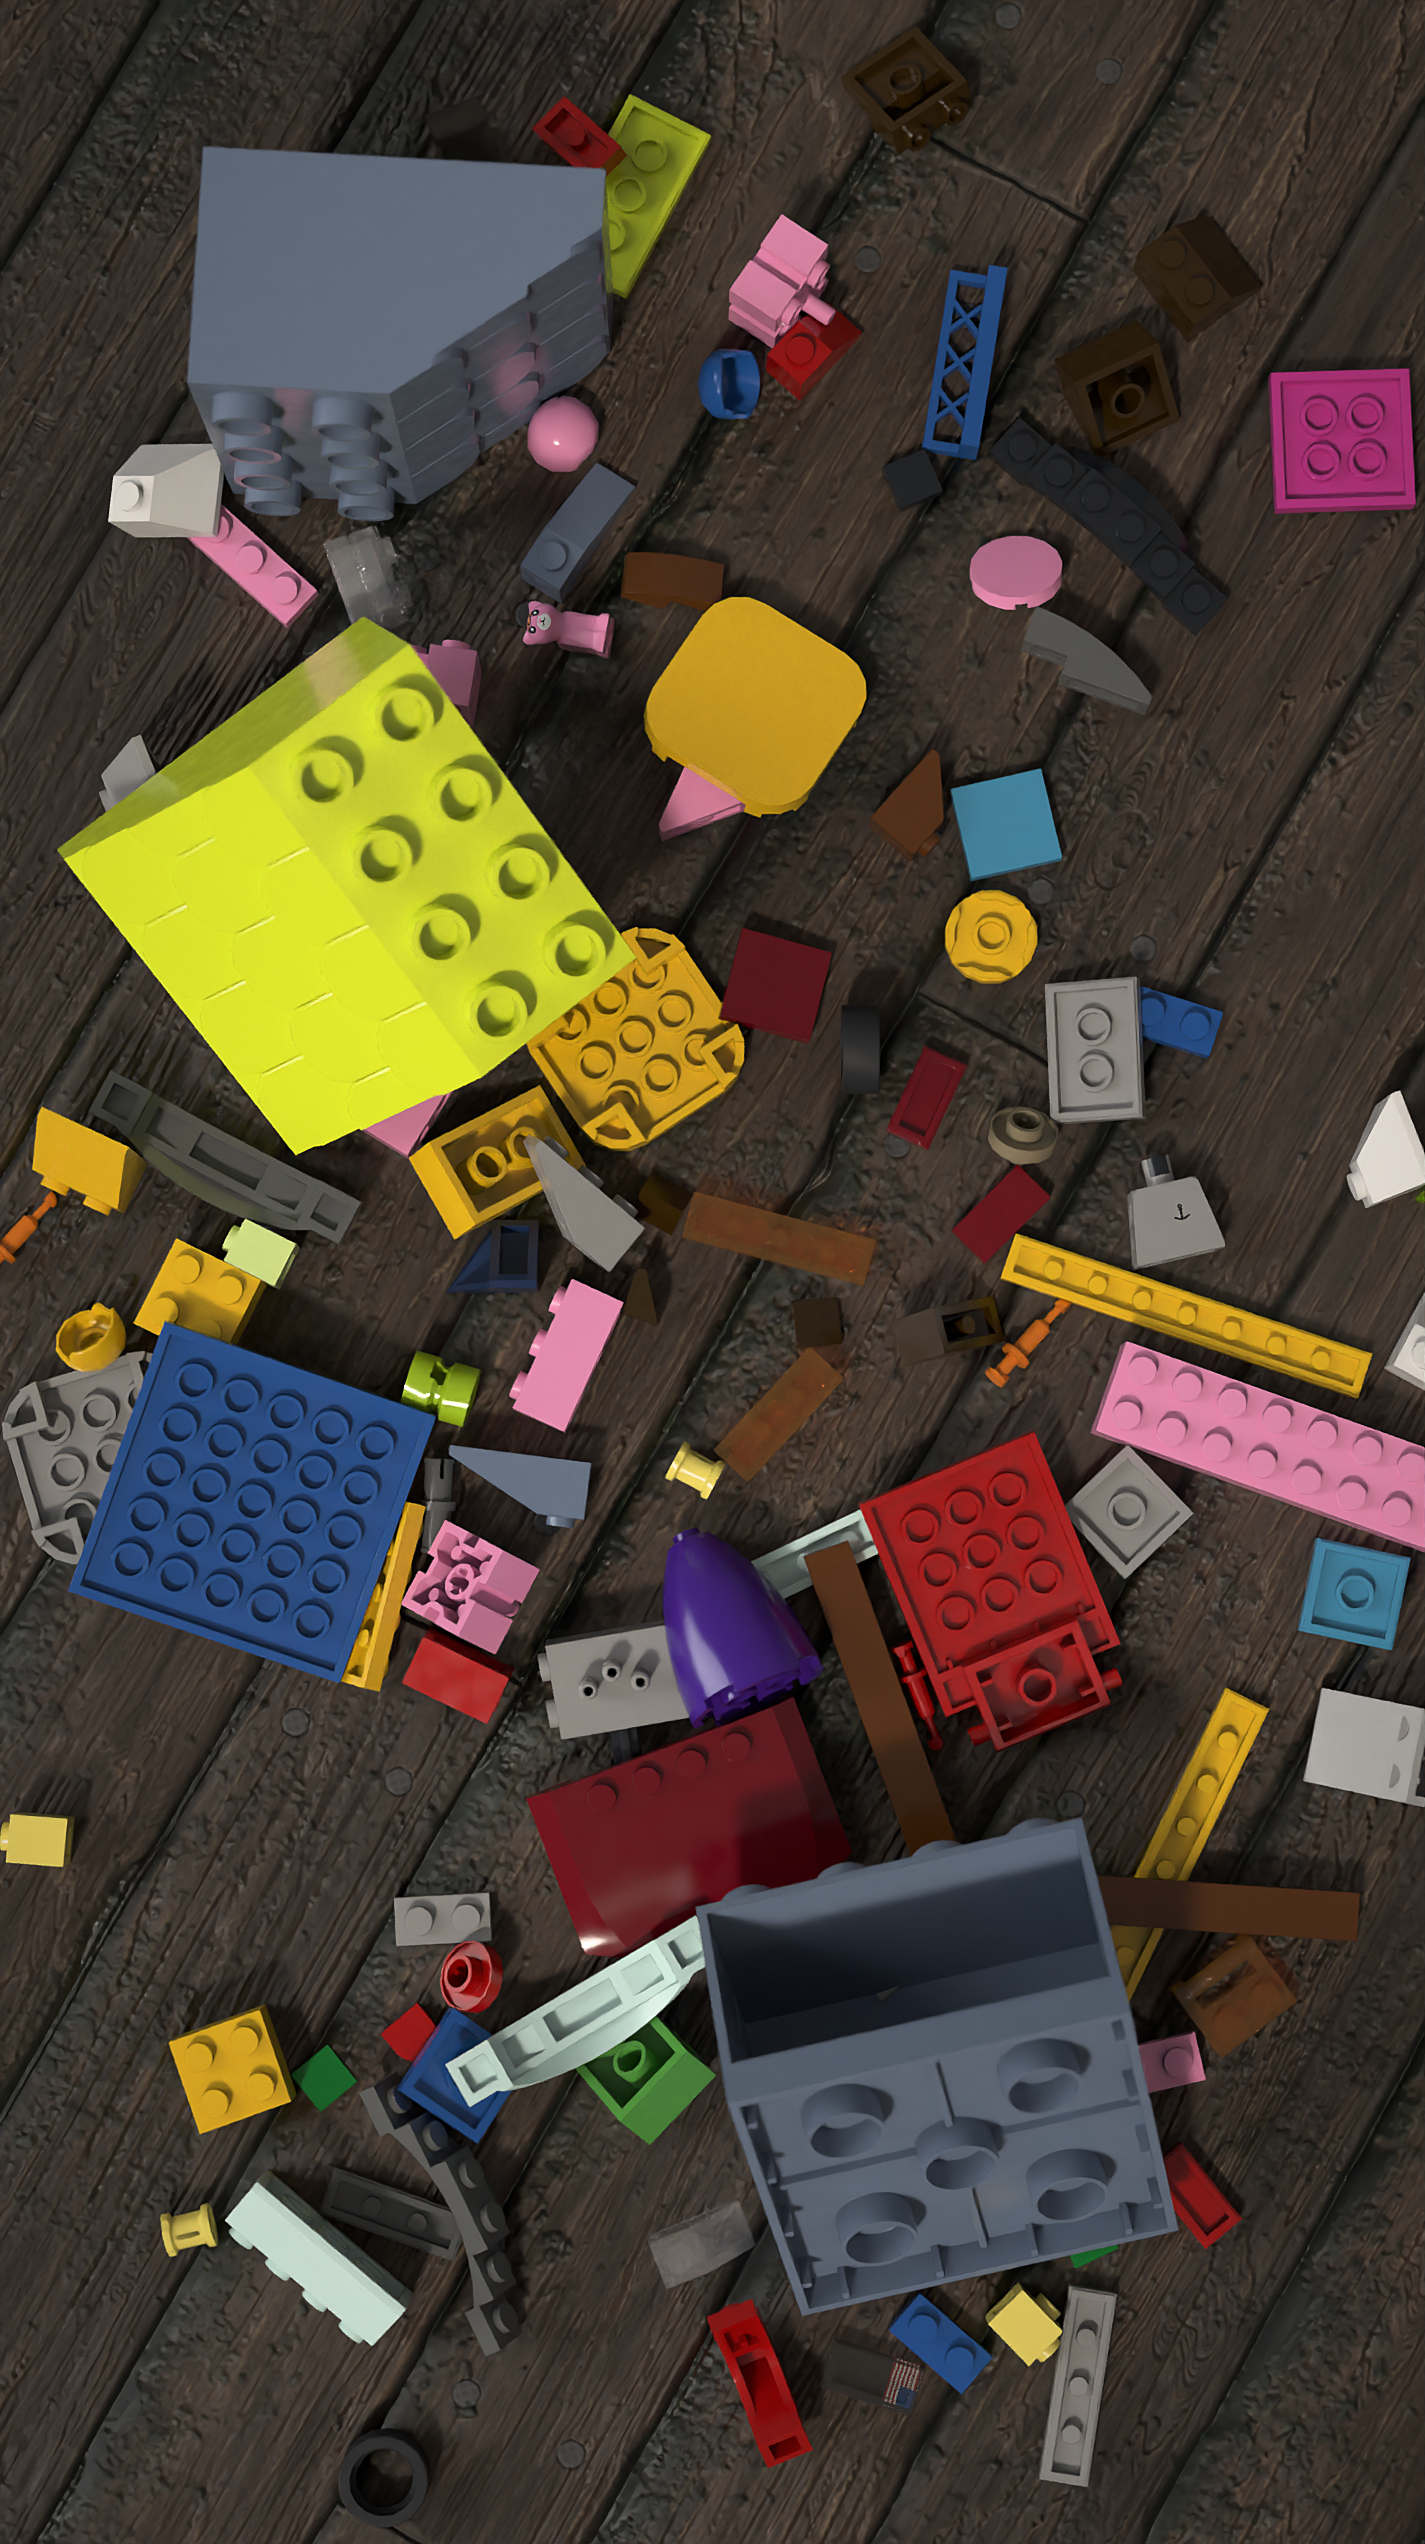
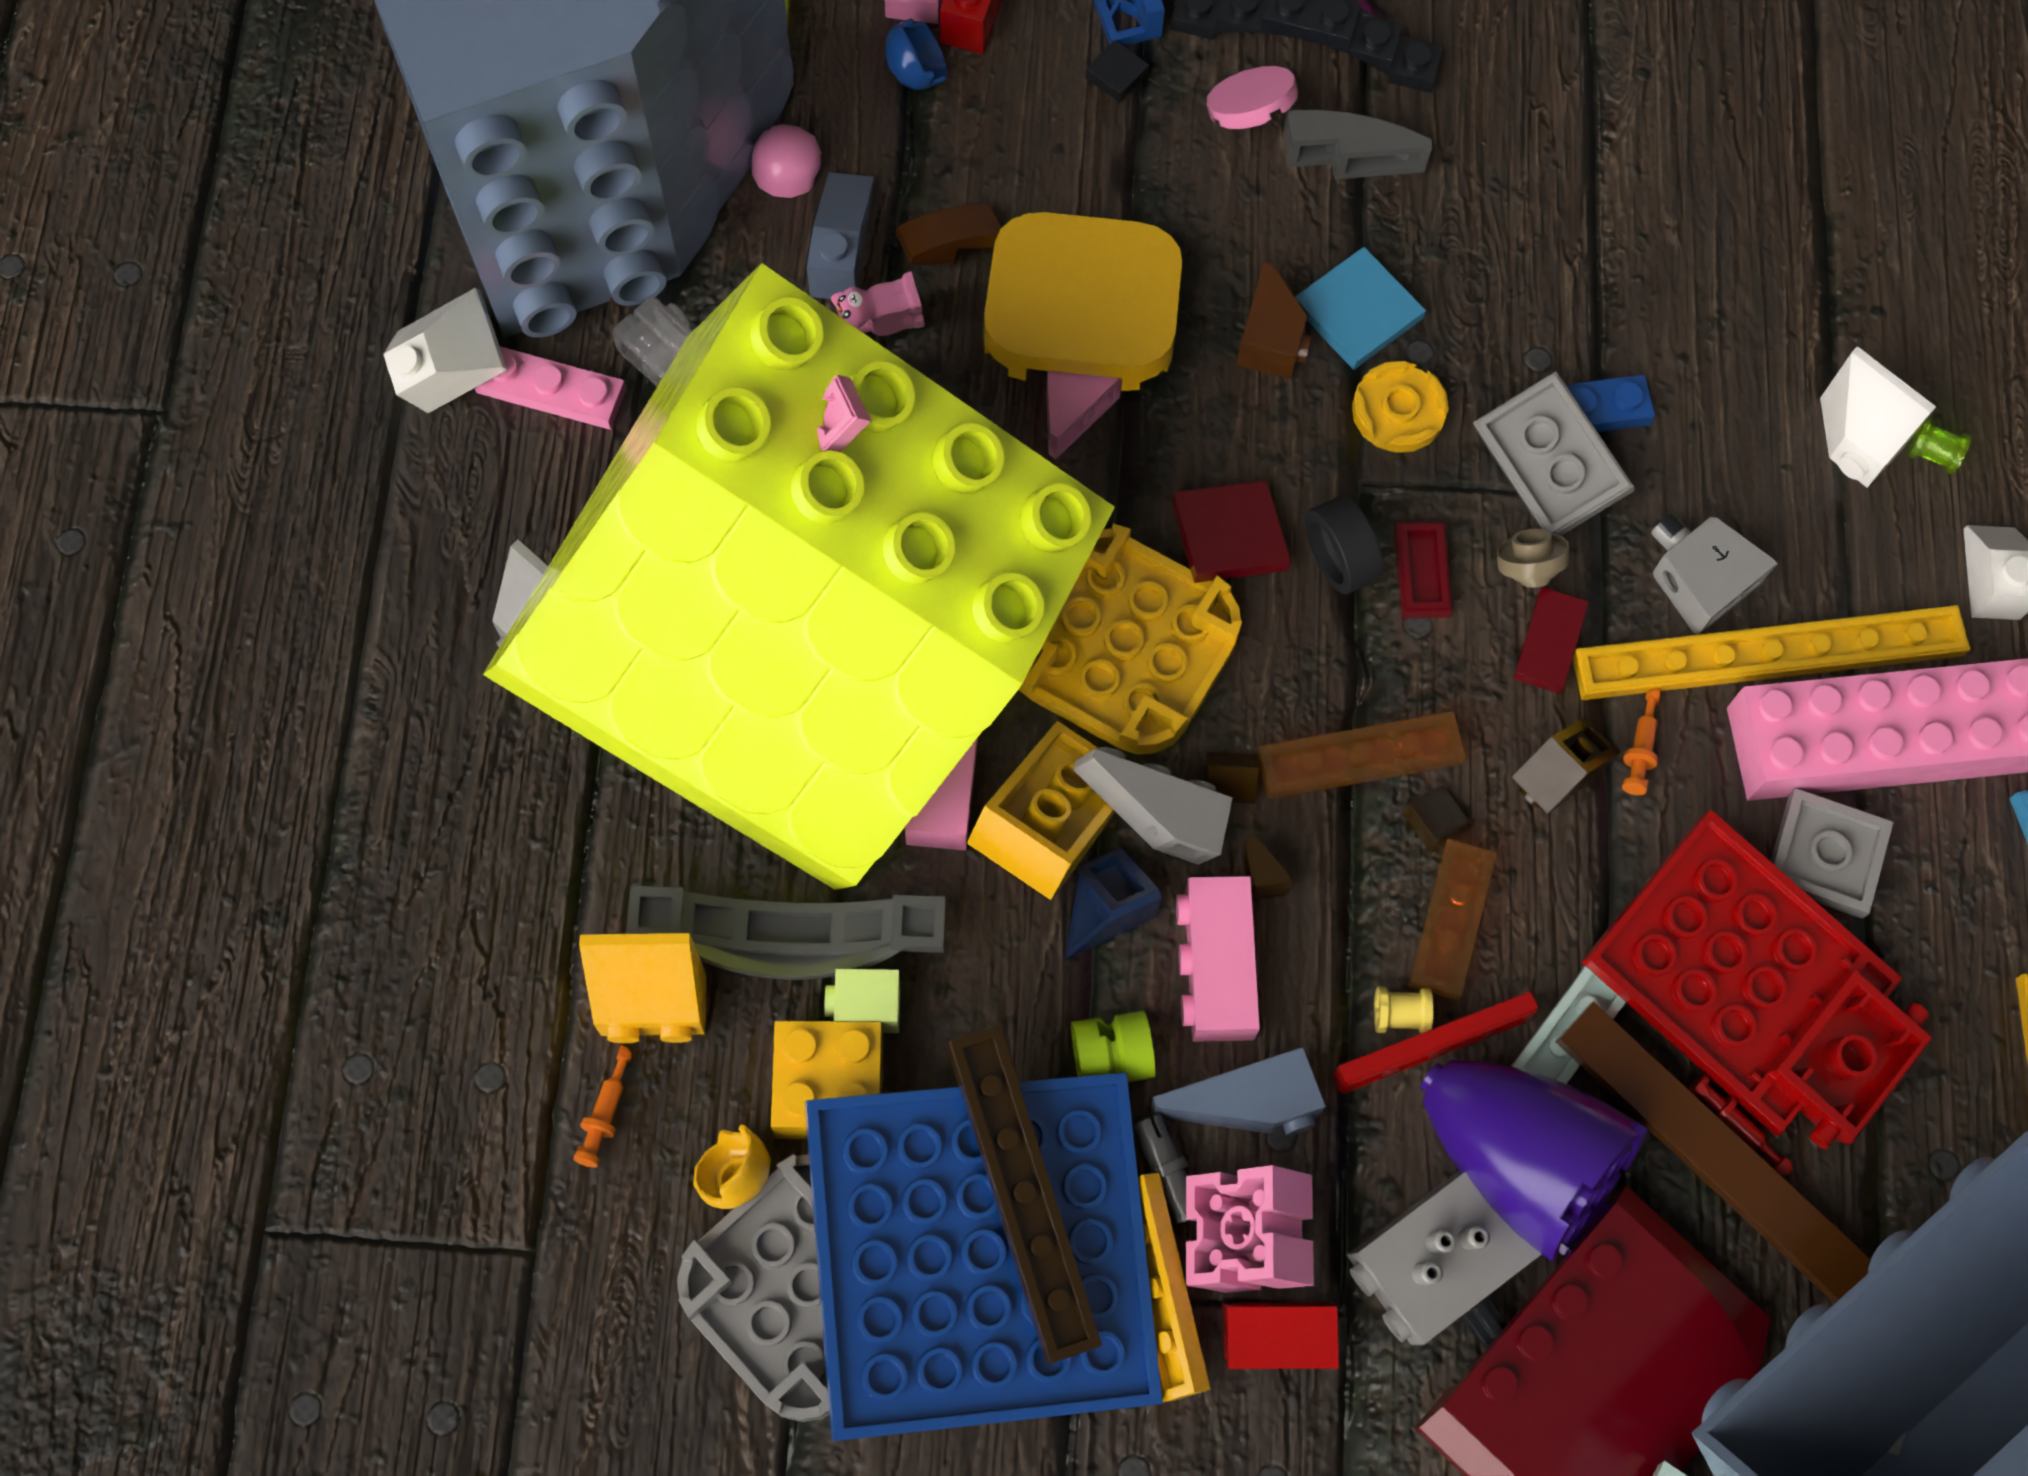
camera: 25 degrees left, 15 degrees down
none -> bright pink tile [818,375,871,452]
none -> dark brown plate [946,1025,1102,1364]
none -> red tile [1332,991,1538,1095]

